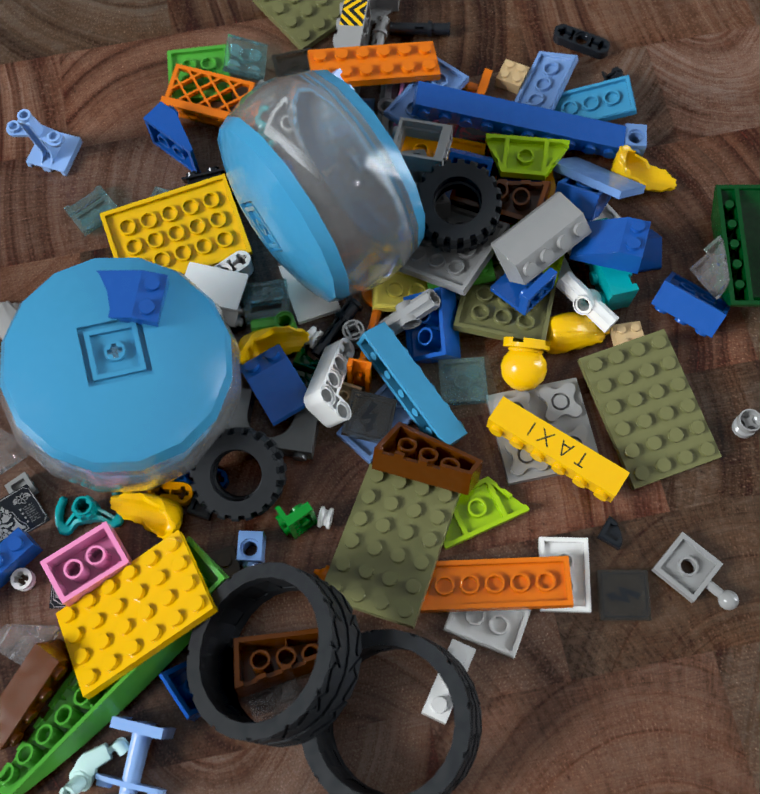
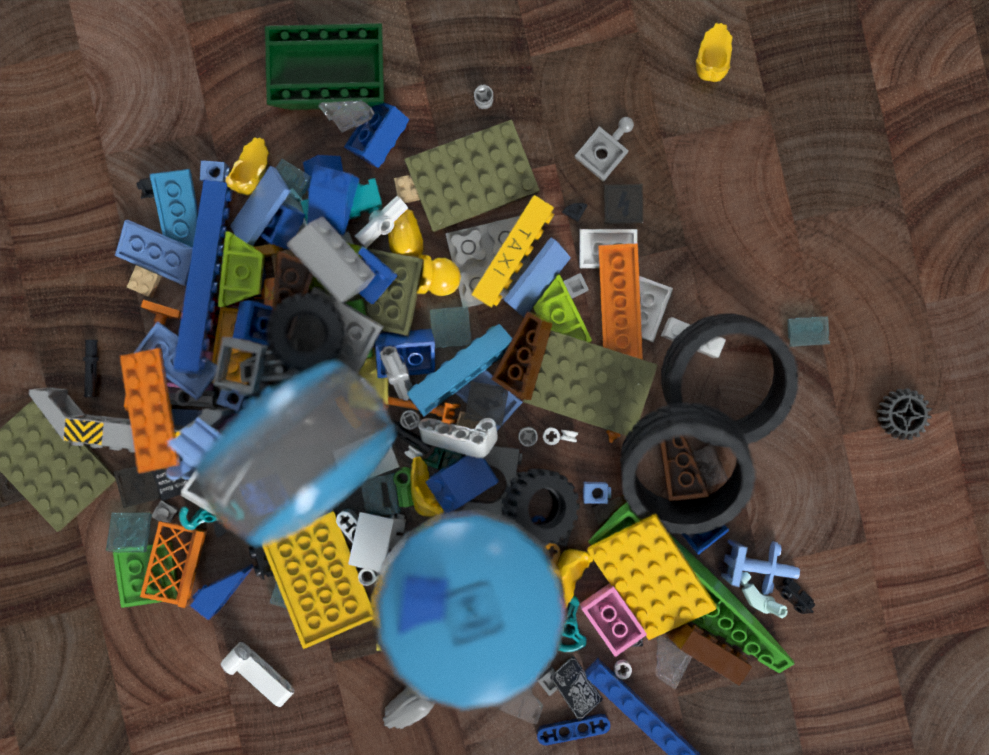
camera: 100 degrees left, 20 degrees up
light blue piece [6,109,83,176] -> none
clear light blue plate [63,185,118,236] -> none
green bracket [275,501,318,539] -> none
light grey pin [371,15,389,45] -> none
black beam [553,24,610,59] -> none
none -> white beam [221,642,295,707]
none -> clear light blue plate [276,159,312,202]
none -> medium blue tile [504,238,571,317]
none -> light grey wheel [518,426,538,446]
none -> white bush [543,428,560,445]
none -> light grey plate [563,273,589,299]

